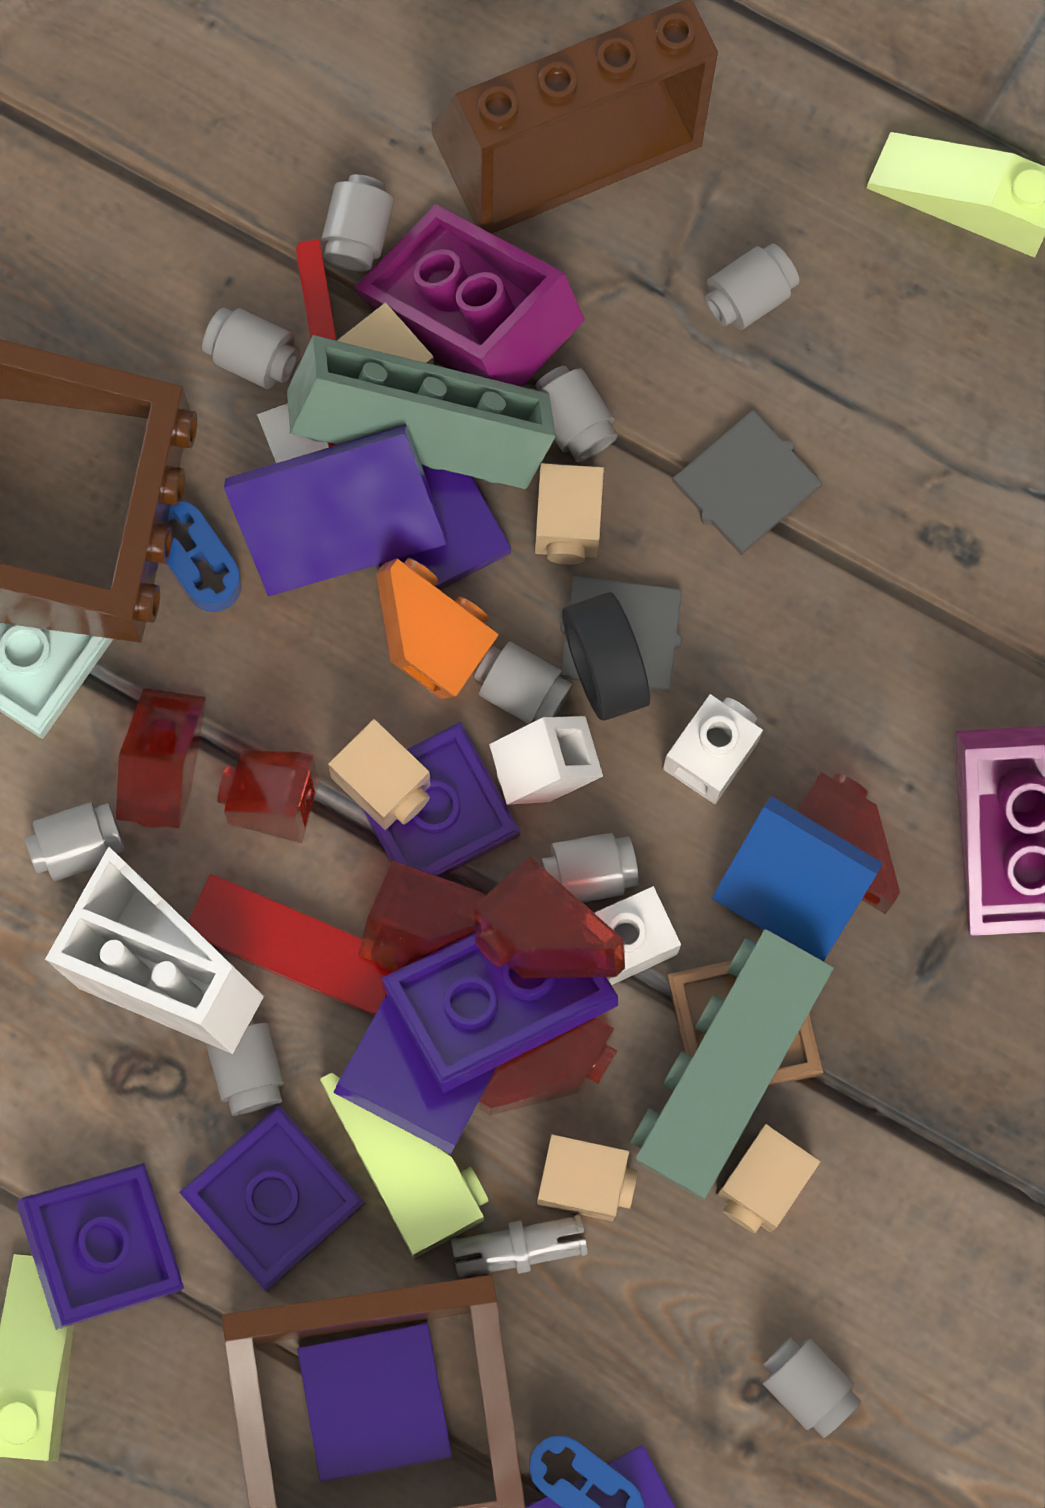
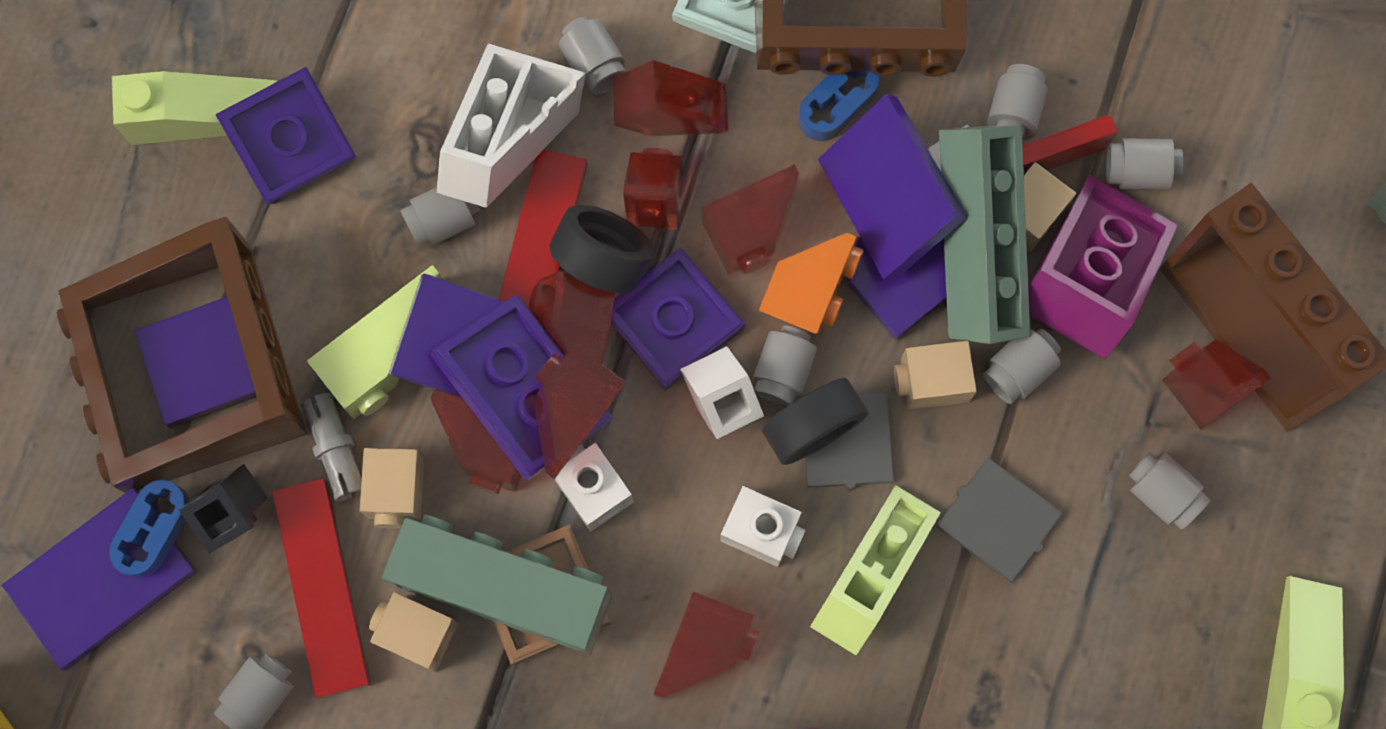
camera: 85 degrees right, 0 degrees up
dark purple tile [179,1105,365,1292] -> none
tan brick [328,719,430,830] -> none
light grey brick [541,832,639,906] -> none
blue tile [711,796,883,962] -> none
none -> black brick [179,464,267,554]
none -> red tile [272,478,371,699]
none -> black tyre [549,205,655,293]
none -> clear red slope [702,164,799,275]
none -> yellowish green slope [810,485,941,655]
none -> clear red slope [1162,339,1271,429]

